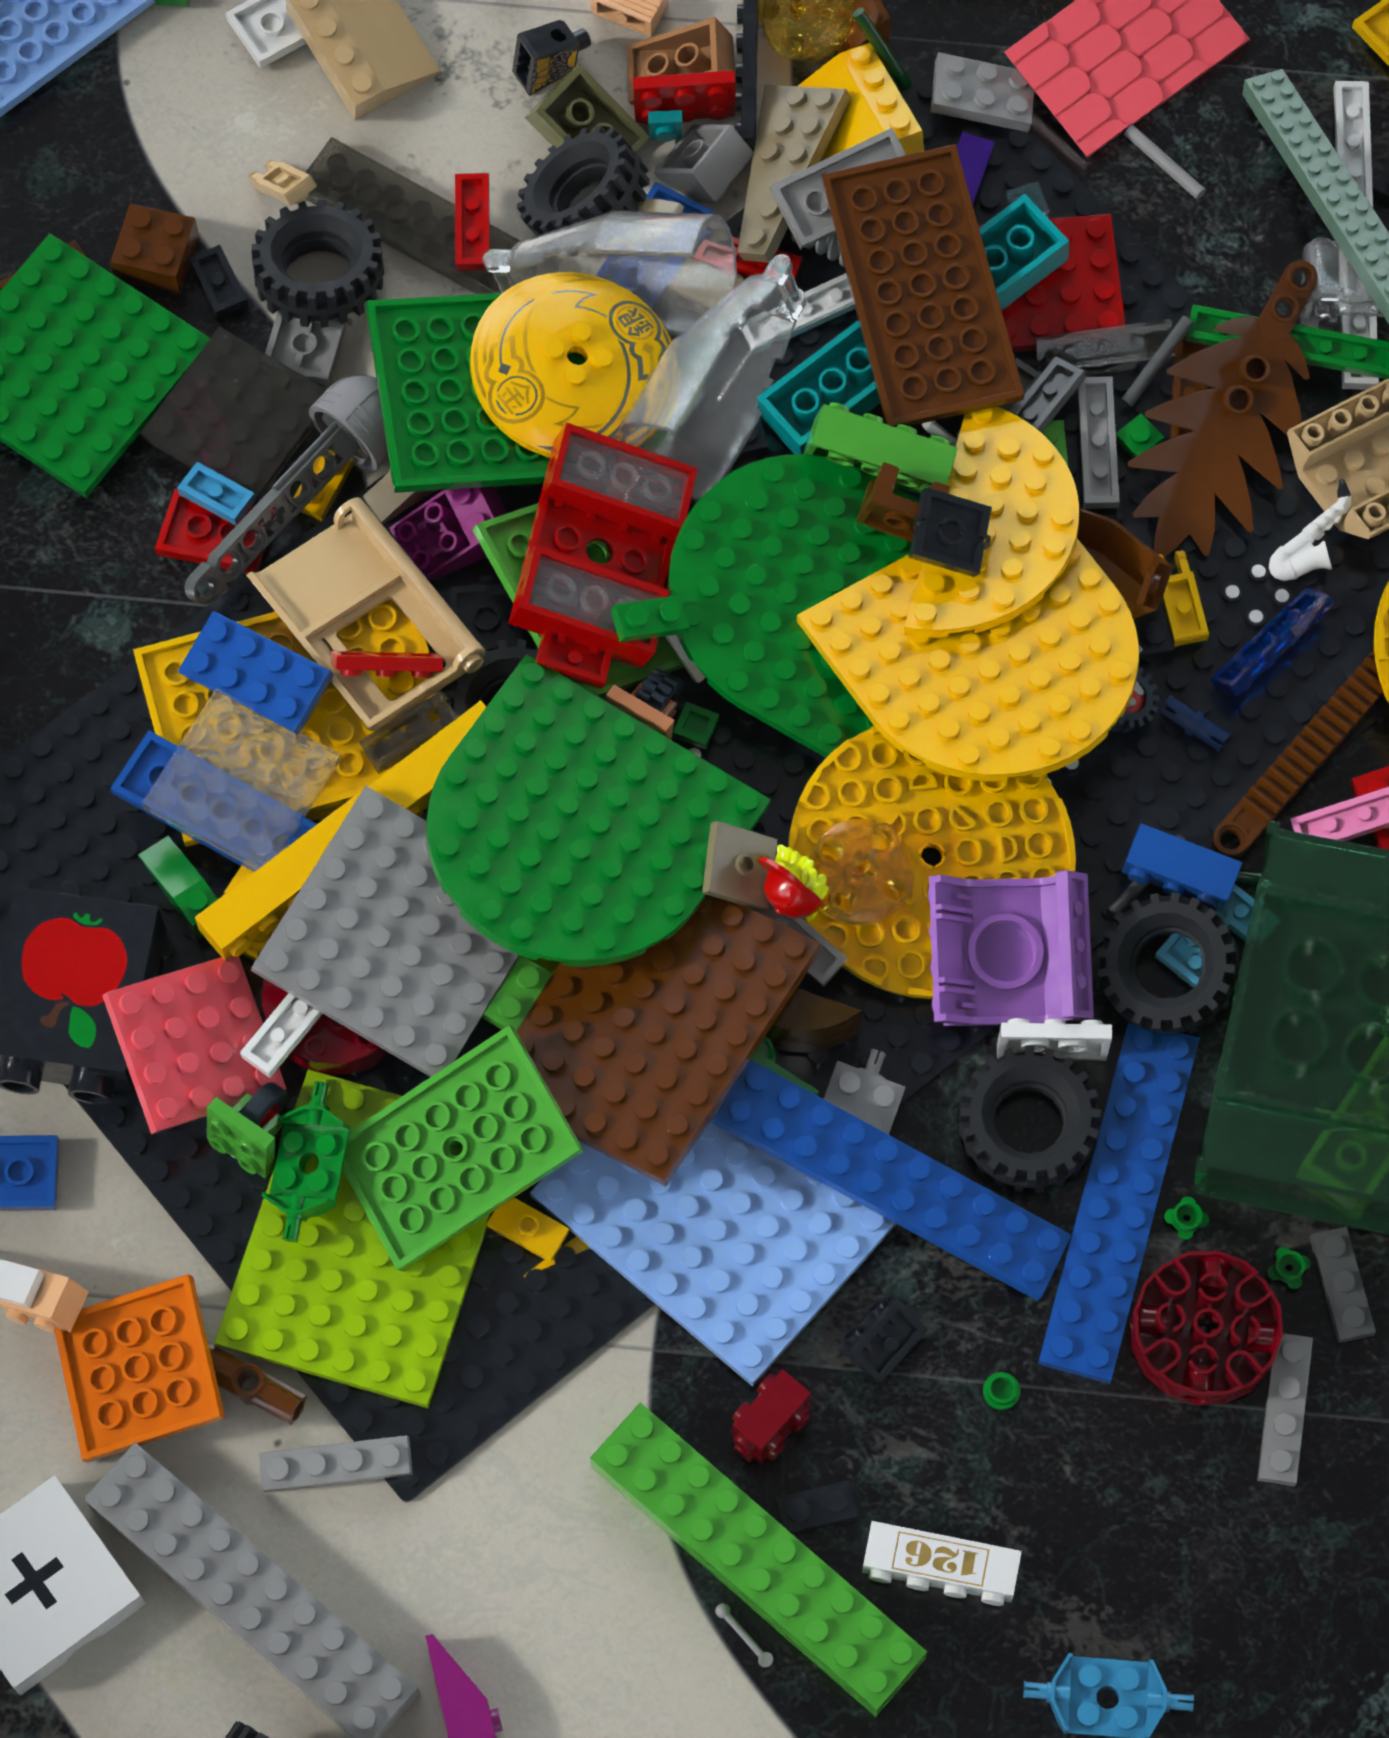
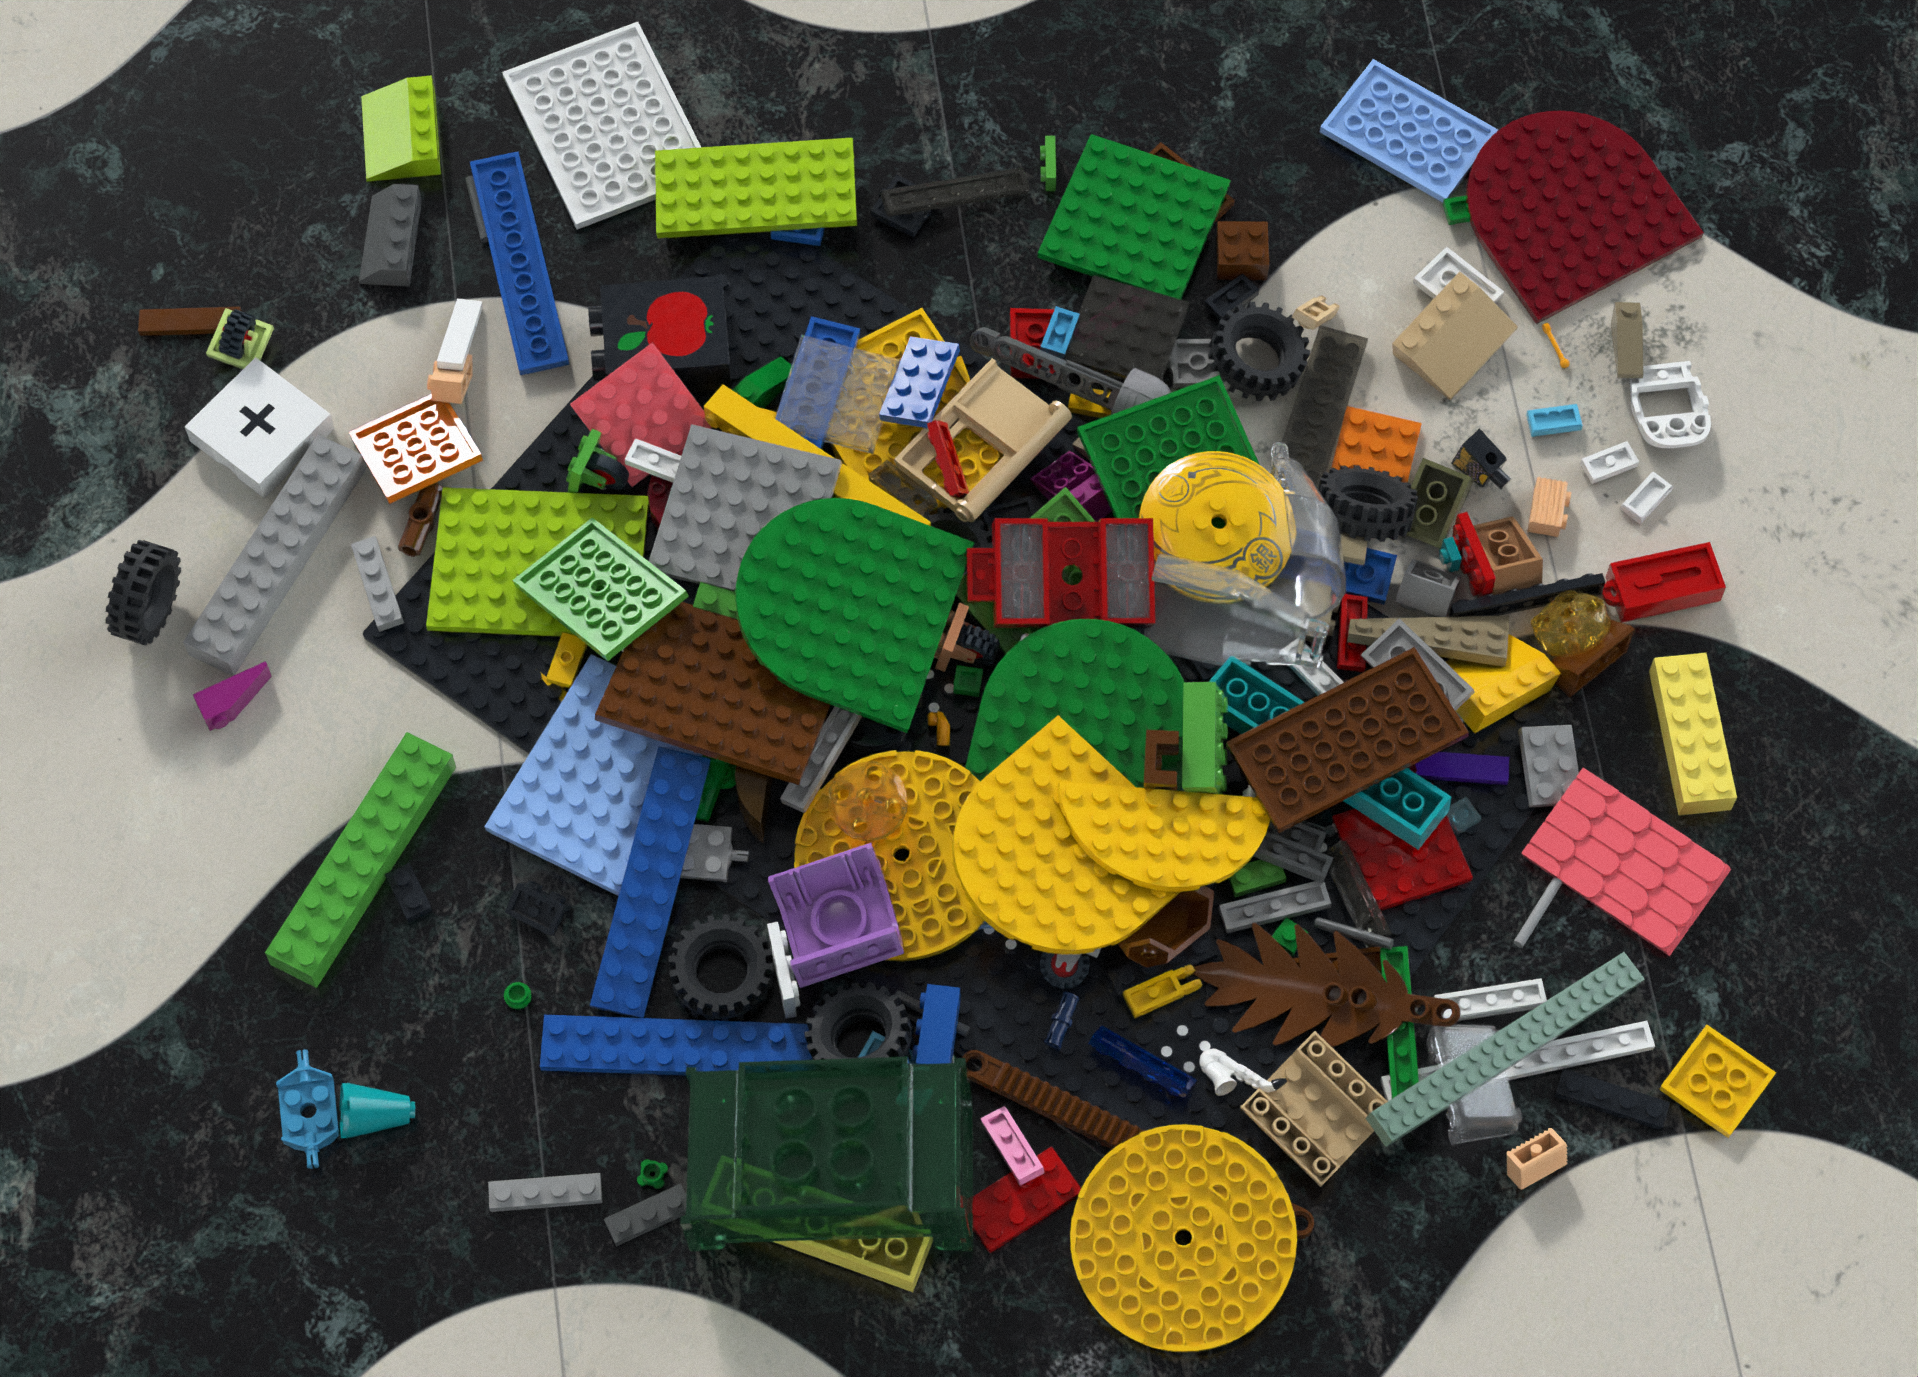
camera: 75 degrees right, 5 degrees down
green plate [262,1081,351,1243] -> none
red plate [455,173,490,271] -> none
green plate [611,595,690,643] -> none
dark tan plate [702,821,778,911] -> none
light grey hinge [715,1603,773,1668] -> none
dark red brick [732,1369,811,1465] -> none
red hair [757,845,829,921] -> none
dark green bar [852,7,912,91] -> none
white brick [862,1521,1021,1606] -> none
black plate [909,487,992,577] -> none
dark red brick [1130,1251,1283,1405] -> none
green plate [1164,1197,1209,1240] -> none
none -> teal cone [339,1083,415,1138]
none -> light orange arm [928,711,950,746]
none -> orange plate [1331,406,1422,483]
none -> white tile [1434,979,1547,1021]

